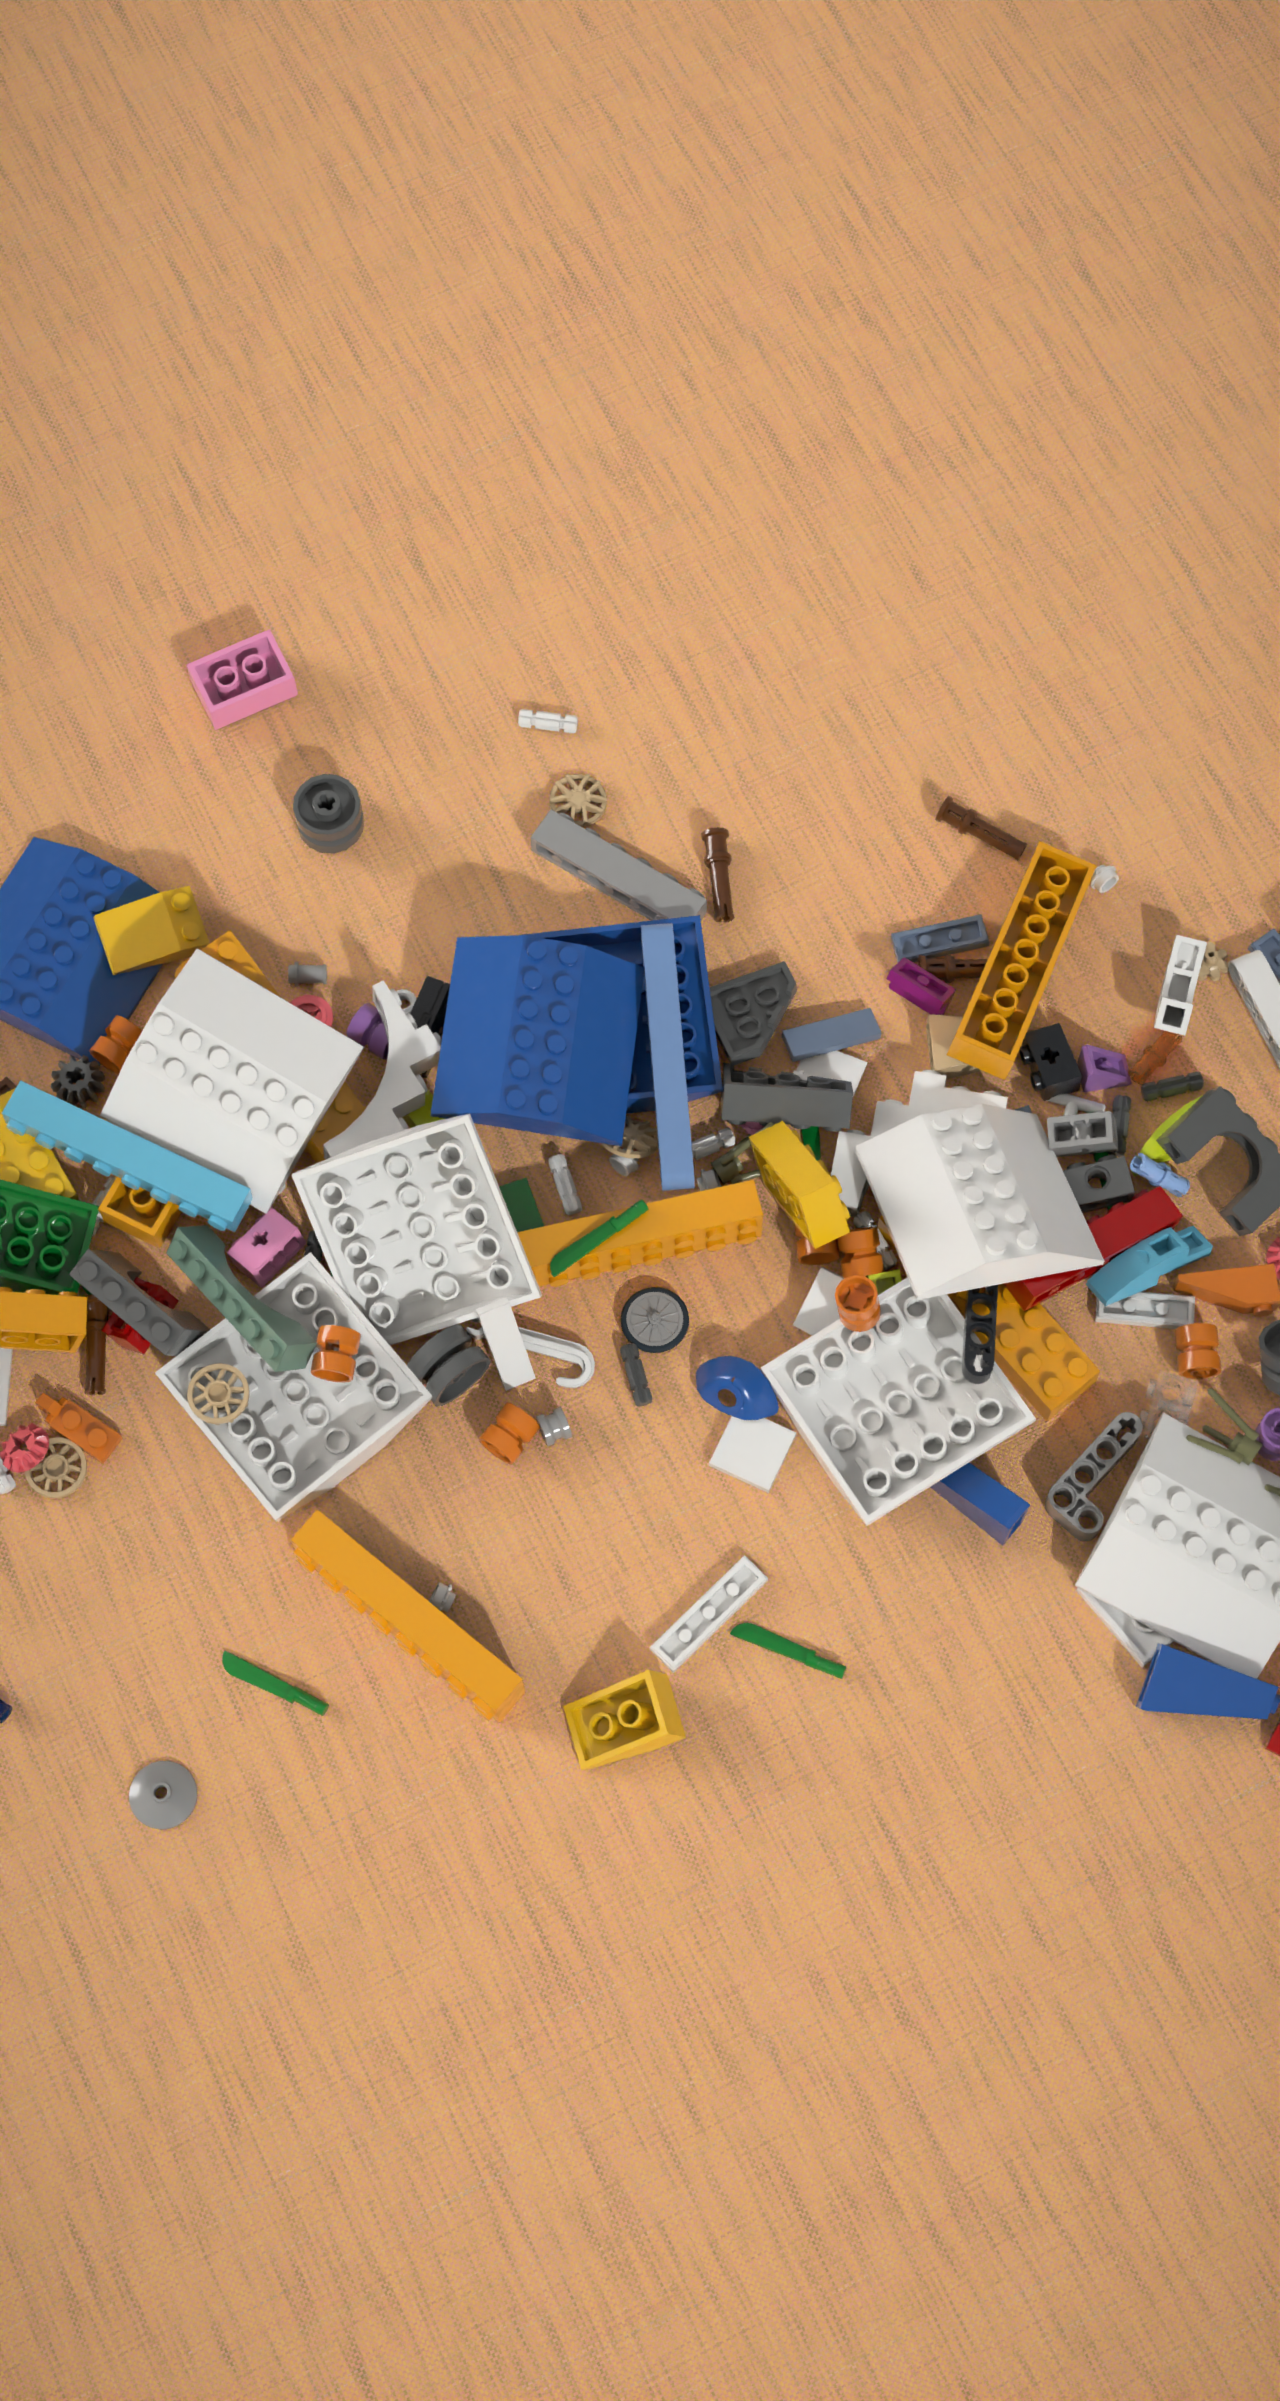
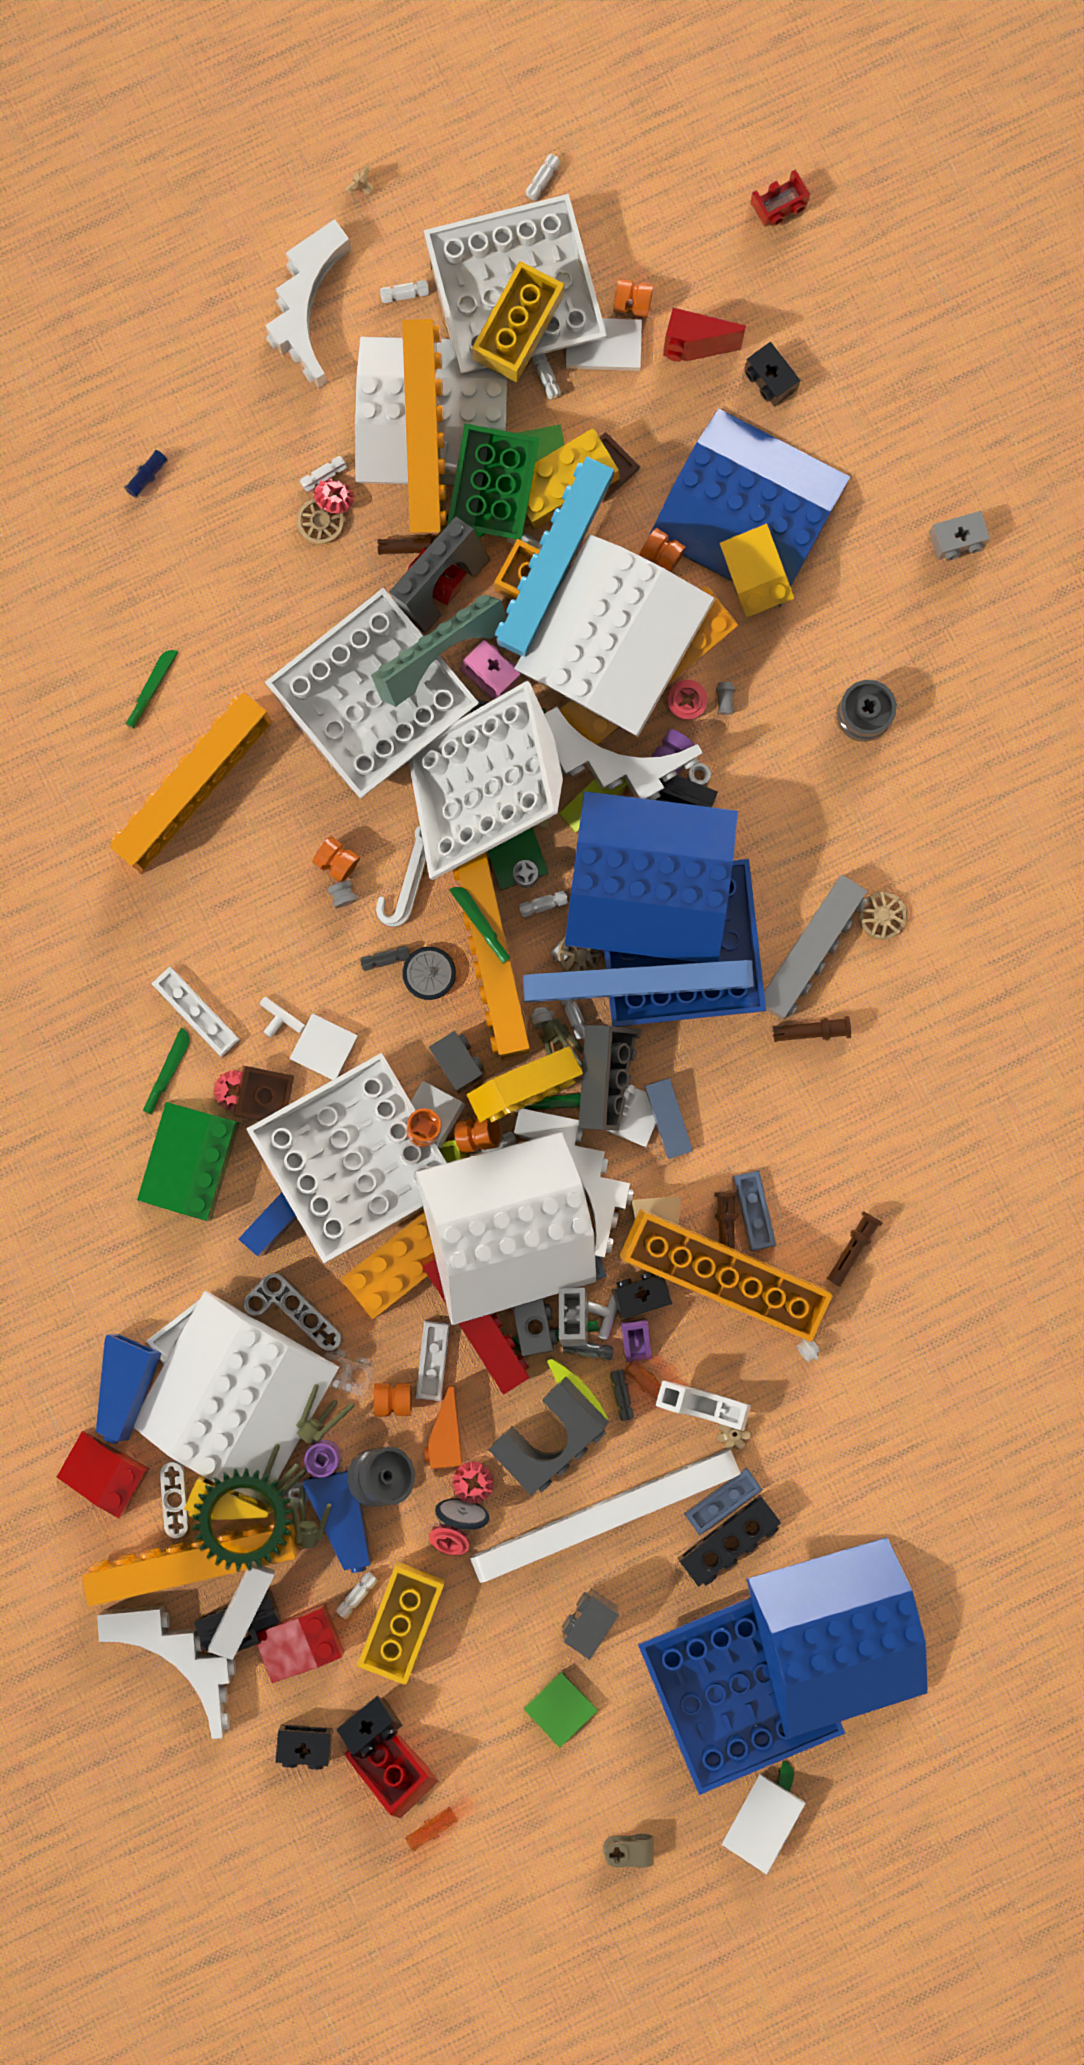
camera: 90 degrees right, 15 degrees up
orange hinge [35,1393,123,1464] -> none
dark grey gear [51,1055,105,1109] -> none
light grey dish [129,1761,197,1830] -> none
bright pink brick [186,629,298,730] -> none
tan wheel [187,1363,250,1425] -> none
orange wheel [311,1325,361,1383] -> none
dark grey wheel [407,1324,491,1407] -> none
white plate [429,1582,456,1612] -> none
white tile [476,1297,536,1391] -> none
white axle [518,709,578,733] -> none
yellow slope [563,1670,686,1771] -> none
blue piece [696,1356,779,1420] -> none
dark grey plate [710,961,797,1066] -> none
magenta panel [886,957,956,1015] -> none
black beam [962,1285,998,1384] -> none
medium azure slope [1086,1225,1213,1306] -> none
light blue pin [1130,1153,1190,1197] -> none
none -> green slope [137,1102,240,1221]
none -> coral gear [213,1070,242,1111]
none -> reddish brown tile [233,1066,294,1121]
none -> white piece [260,997,305,1038]
none -> dark grey brick [429,1031,485,1093]
none -> light grey wheel [513,860,538,888]
none -> light grey brick [929,511,990,561]

